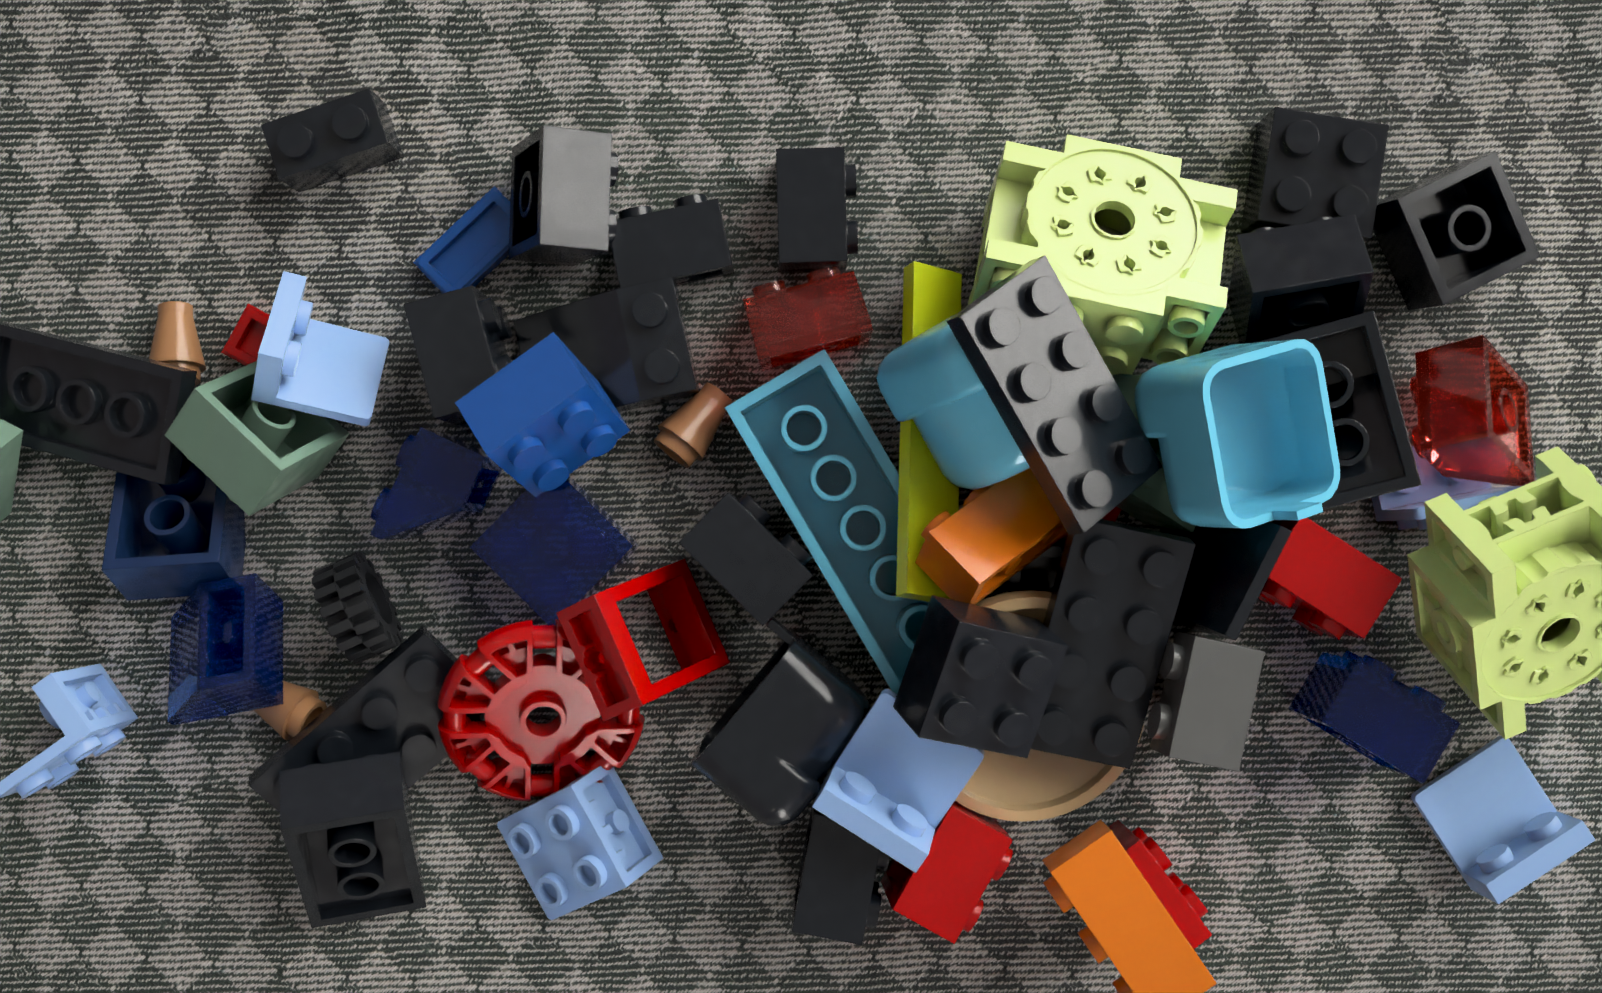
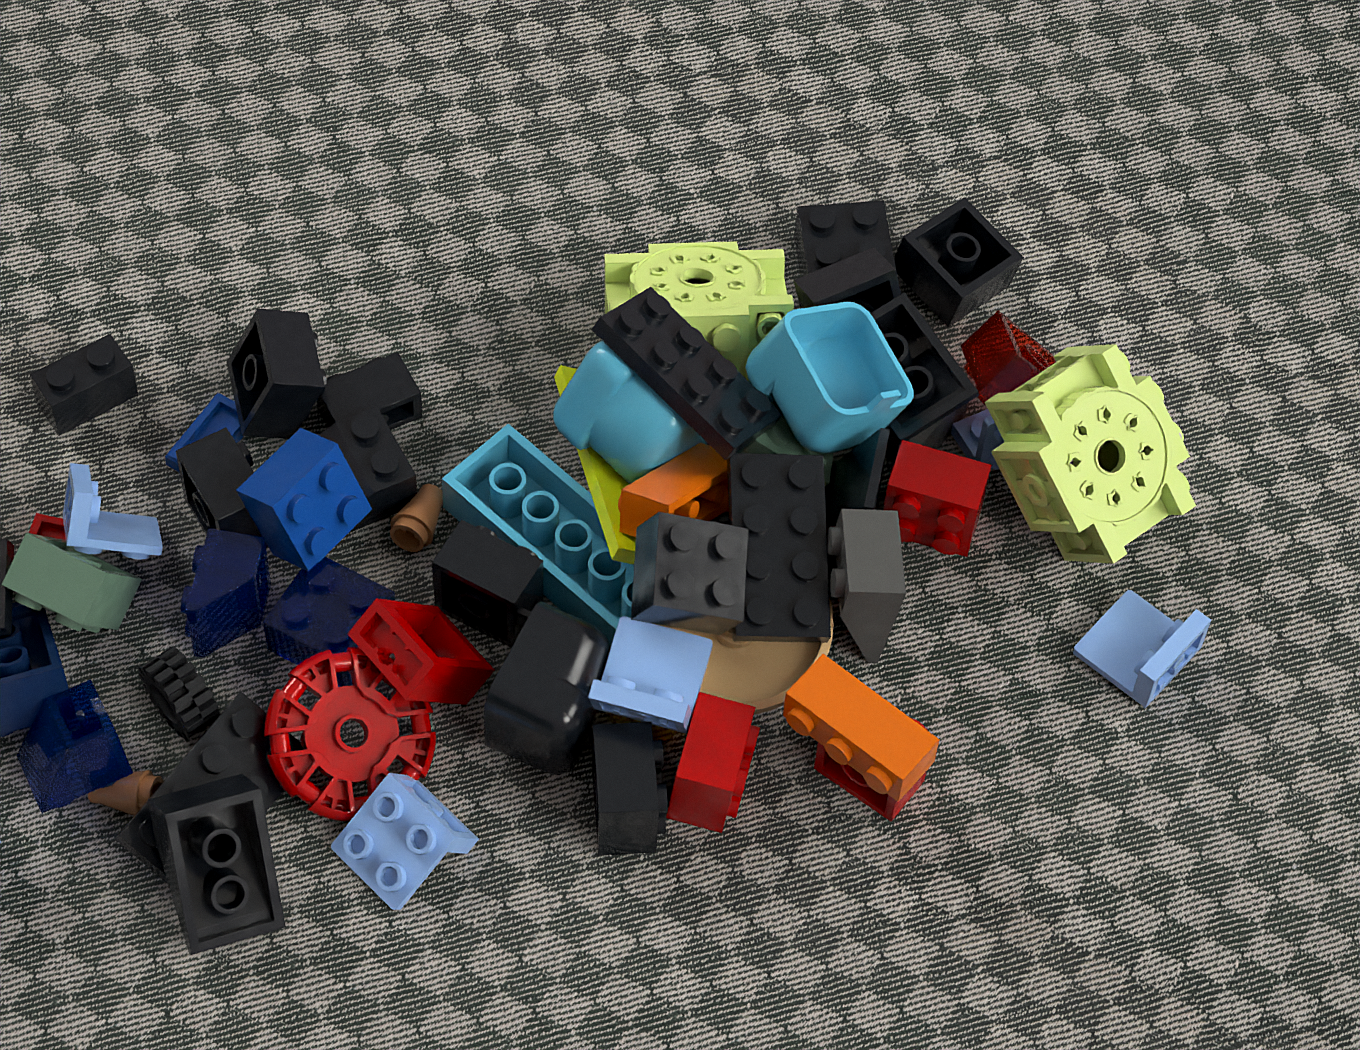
camera: 20 degrees left, 30 degrees down
clear red slope [743,266,873,371] -> none
black brick [776,147,858,271] -> none
clear blue brick [1288,650,1461,784] -> none

